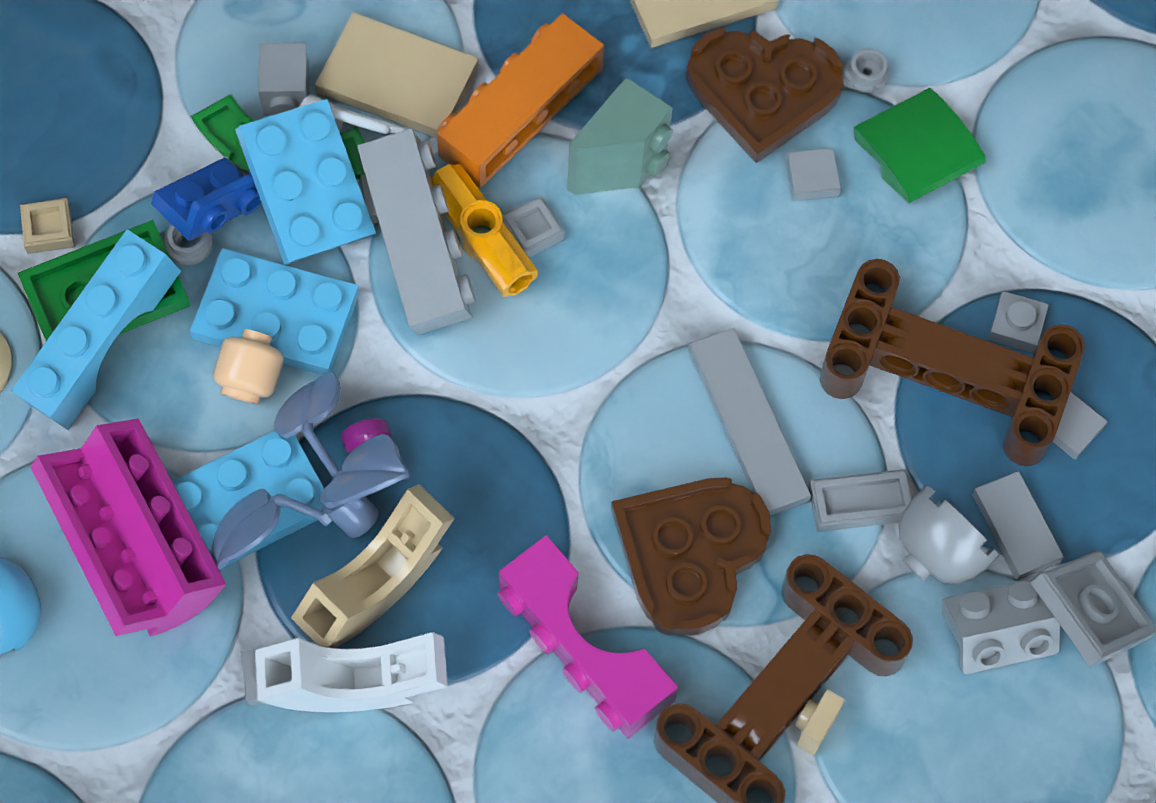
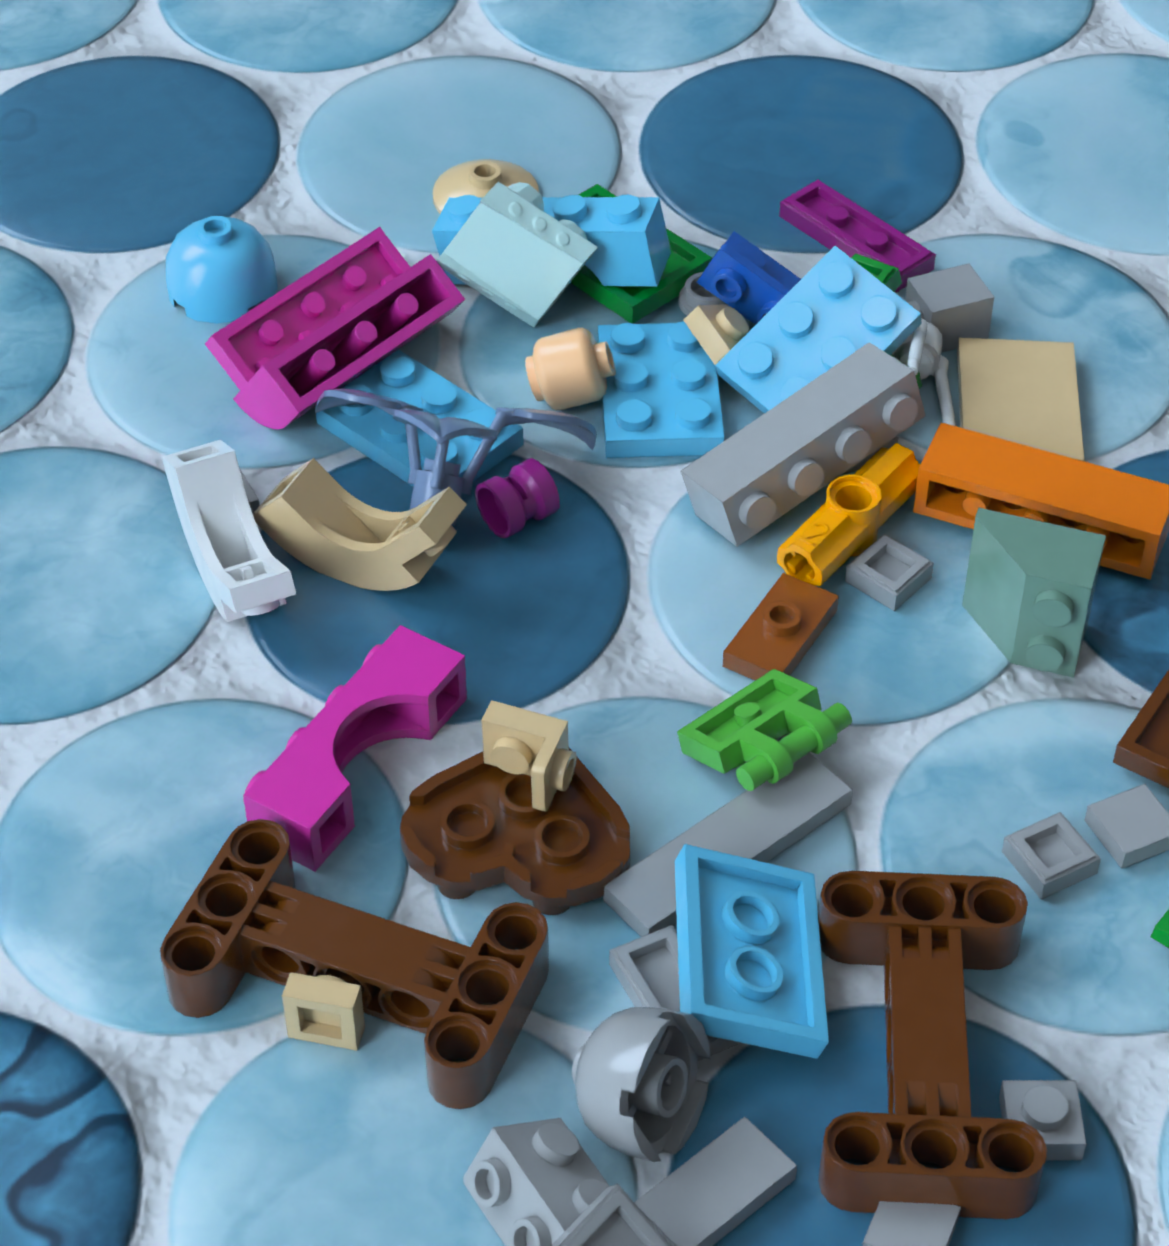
camera: 75 degrees right, 20 degrees down
tan tile [20,198,75,254] -> none
none -> light aqua slope [436,181,598,328]
none -> tan bracket [481,700,577,812]
none -> medium azure plate [675,844,829,1059]
none -> bright green plate [677,669,852,791]
none -> tan plate [683,304,749,365]
none -> dark orange plate [722,573,839,680]
none -> magenta tile [779,180,936,293]
none -> light grey tile [1002,812,1101,899]

